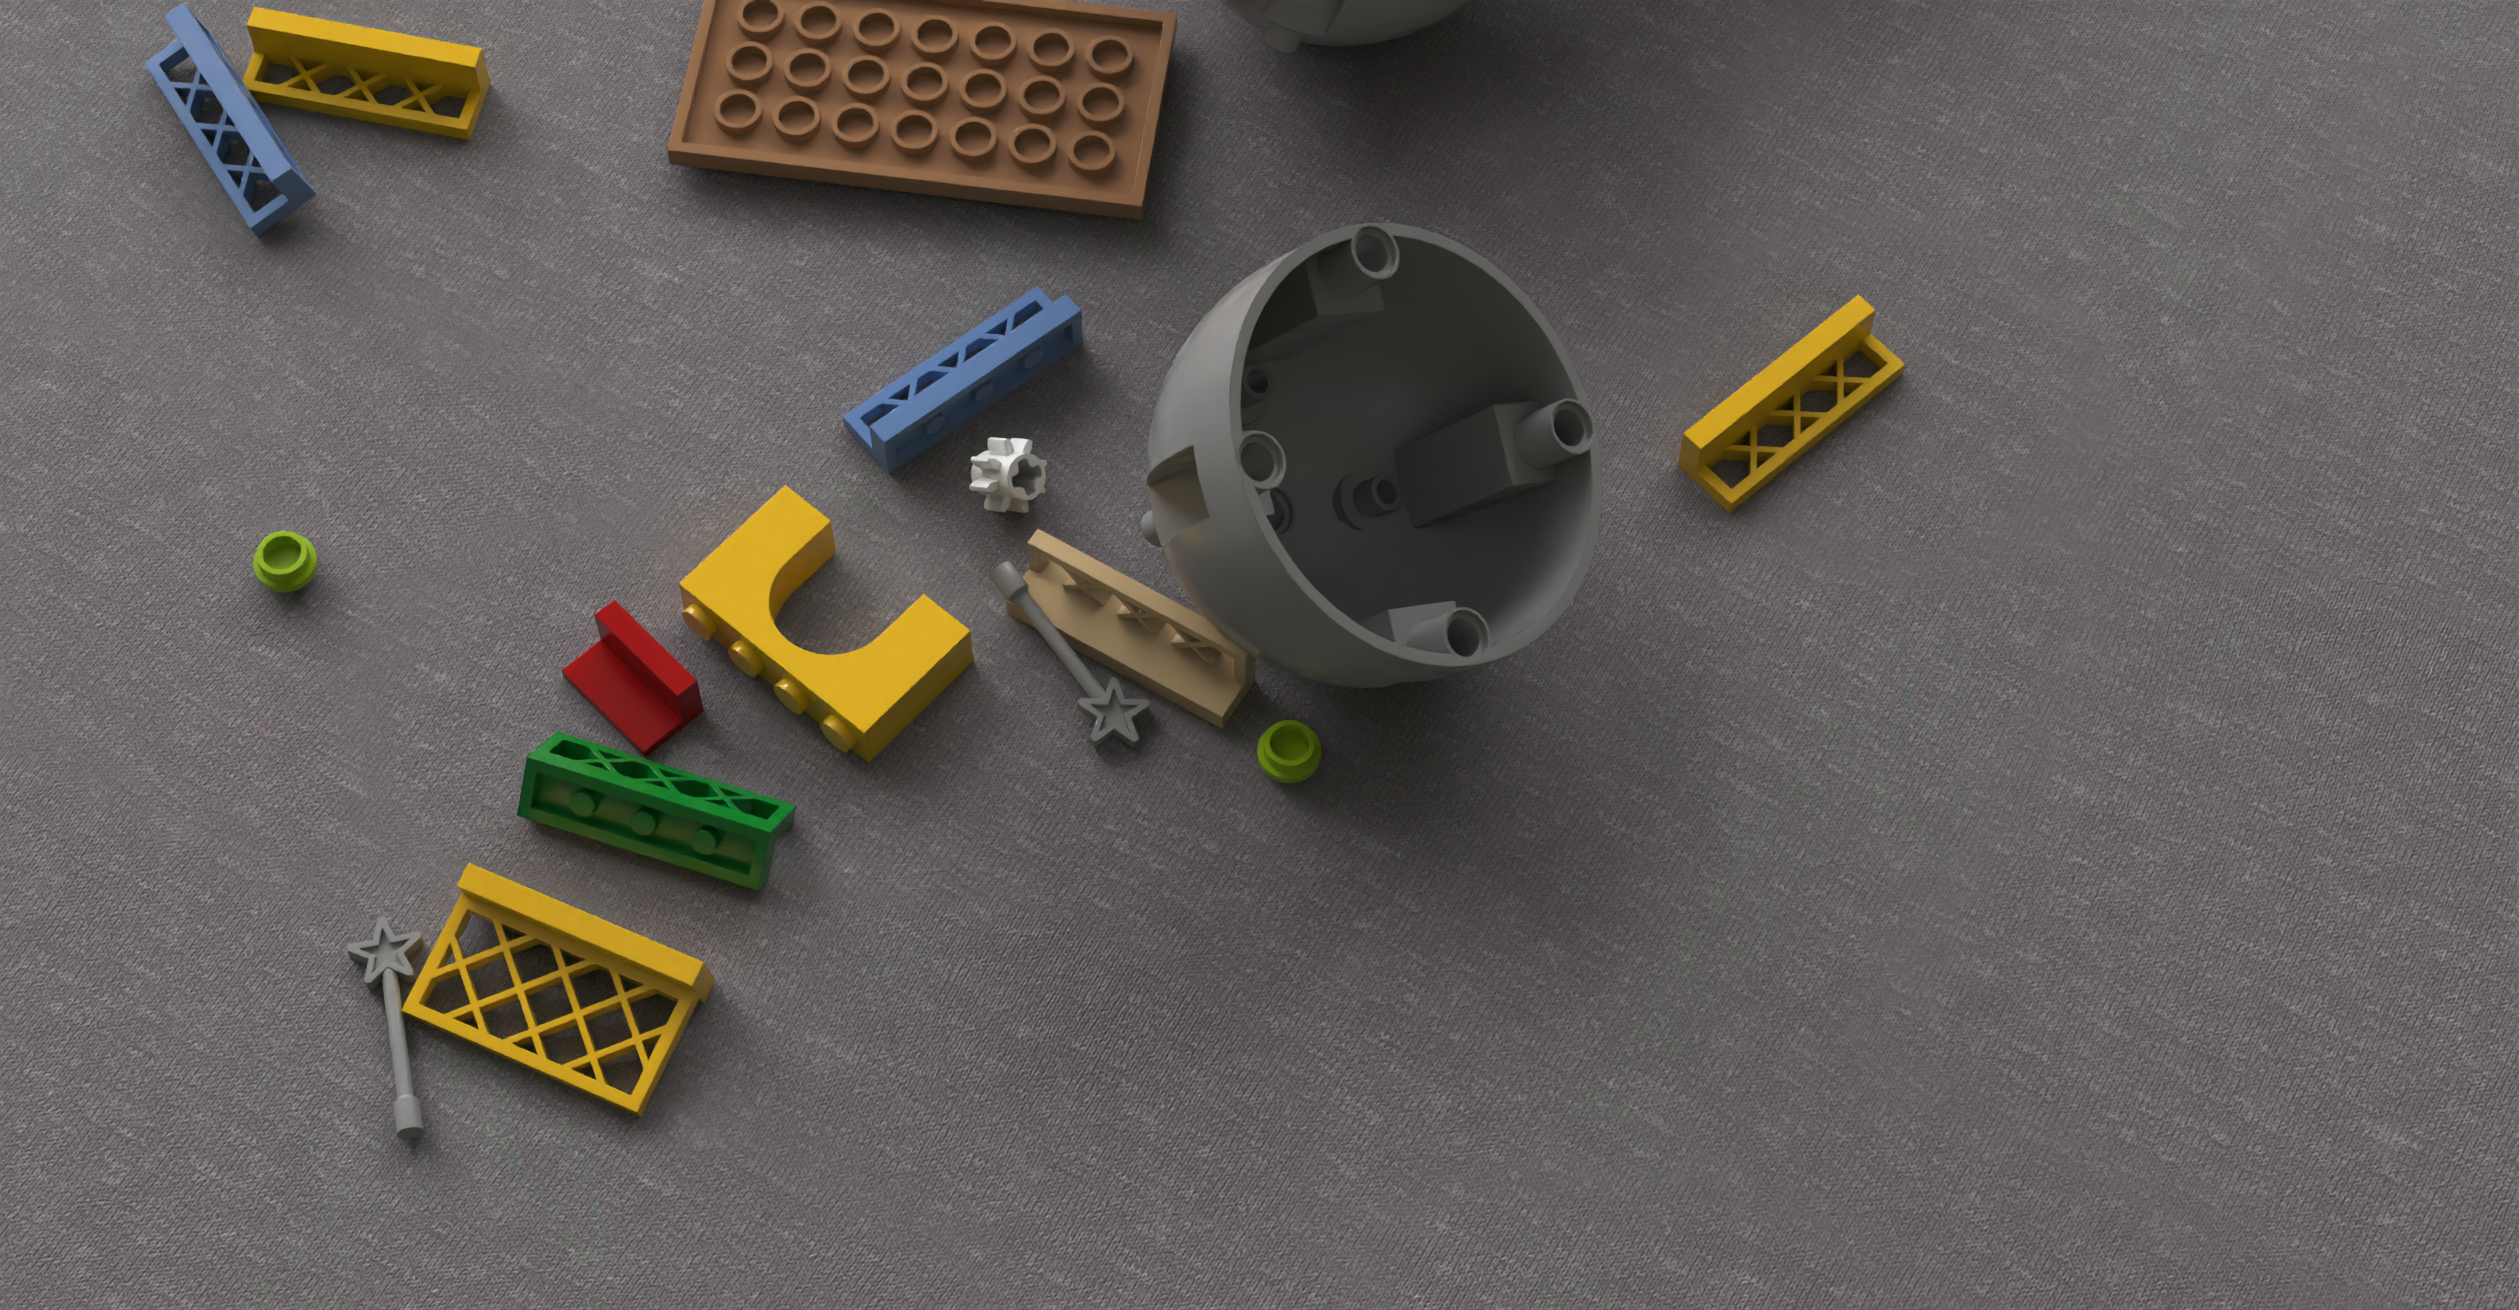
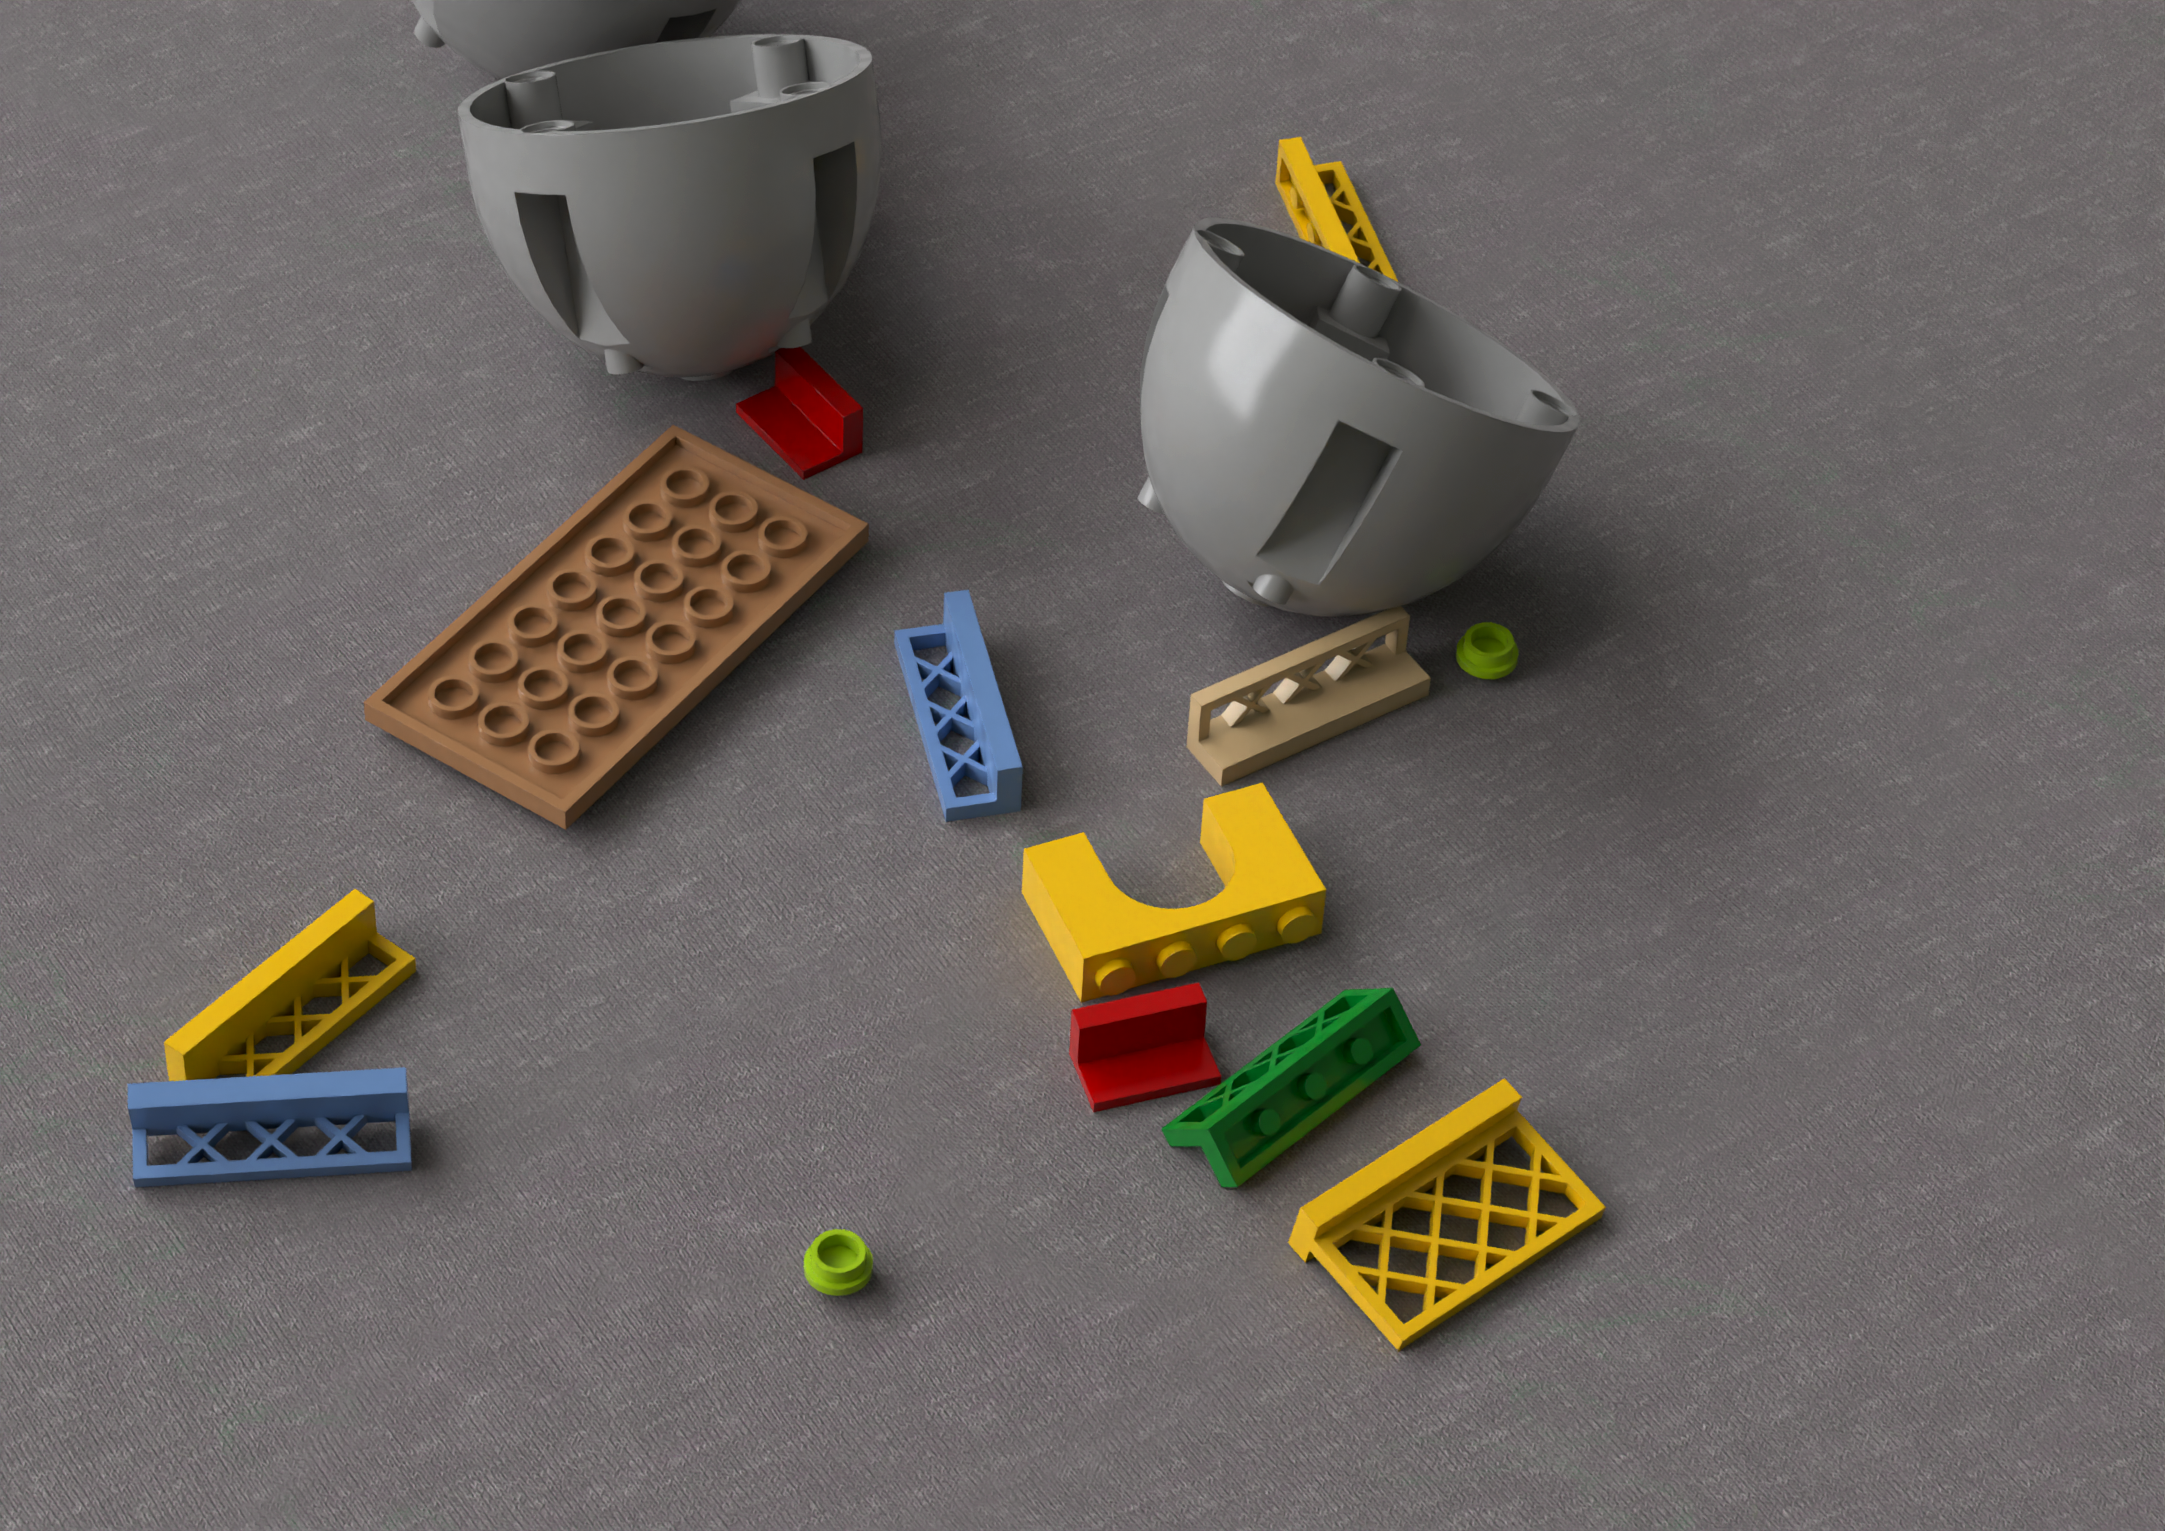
camera: 65 degrees left, 15 degrees down
light grey piece [347,917,424,1139] -> none
white gear [969,437,1047,513] -> none
light grey piece [989,561,1150,748] -> none
none -> red panel [736,347,863,480]

